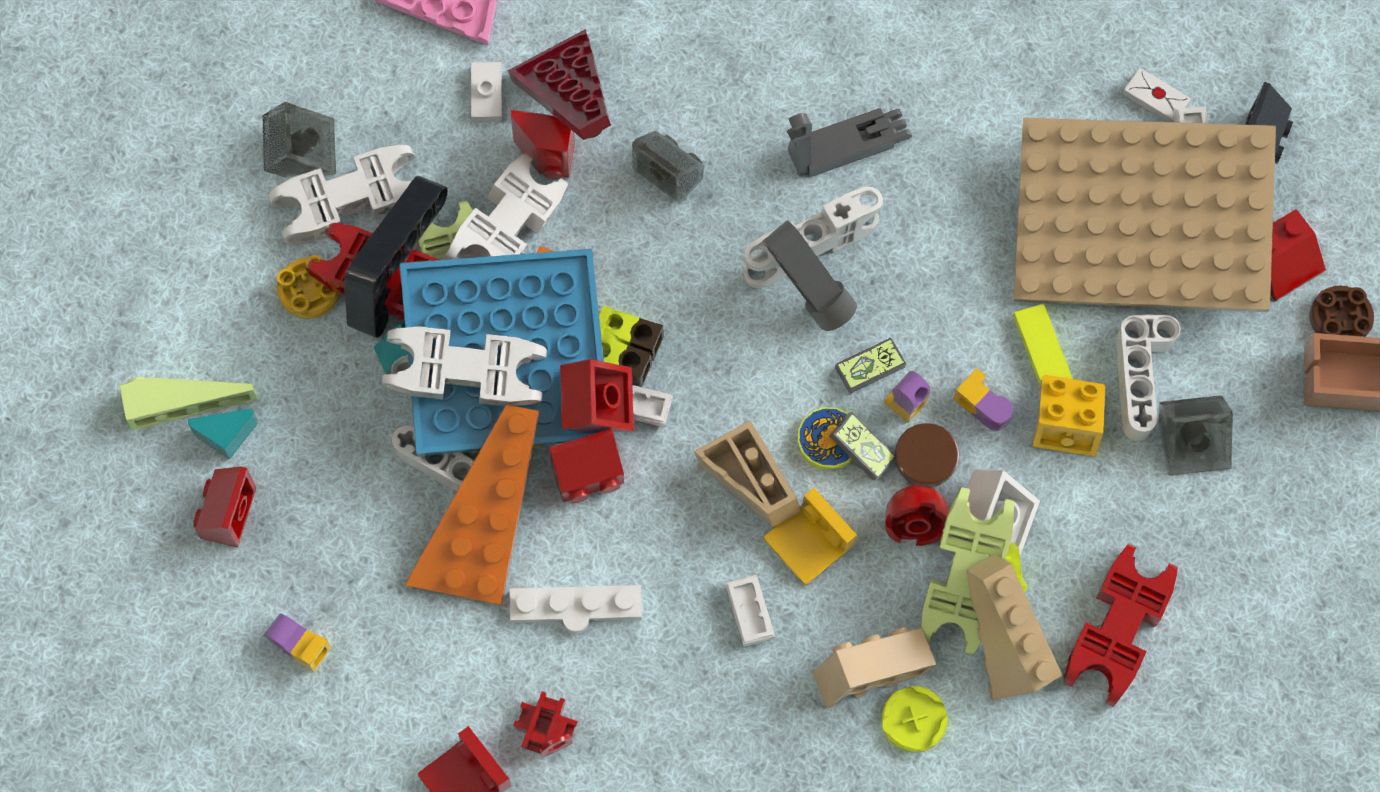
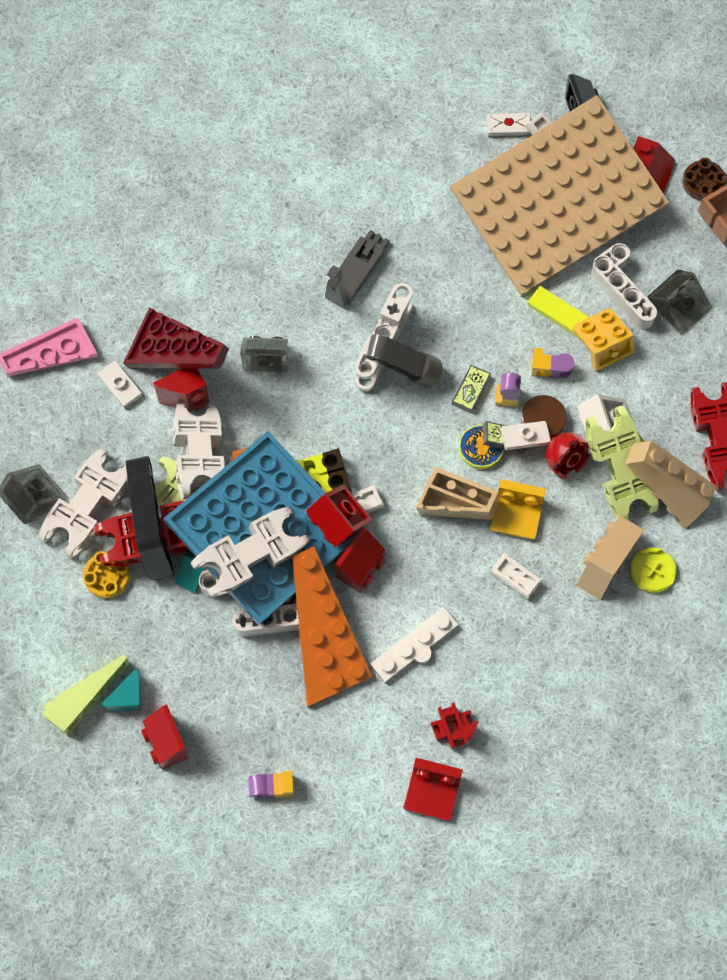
camera: 35 degrees left, 0 degrees up
none -> white plate [500,421,551,450]

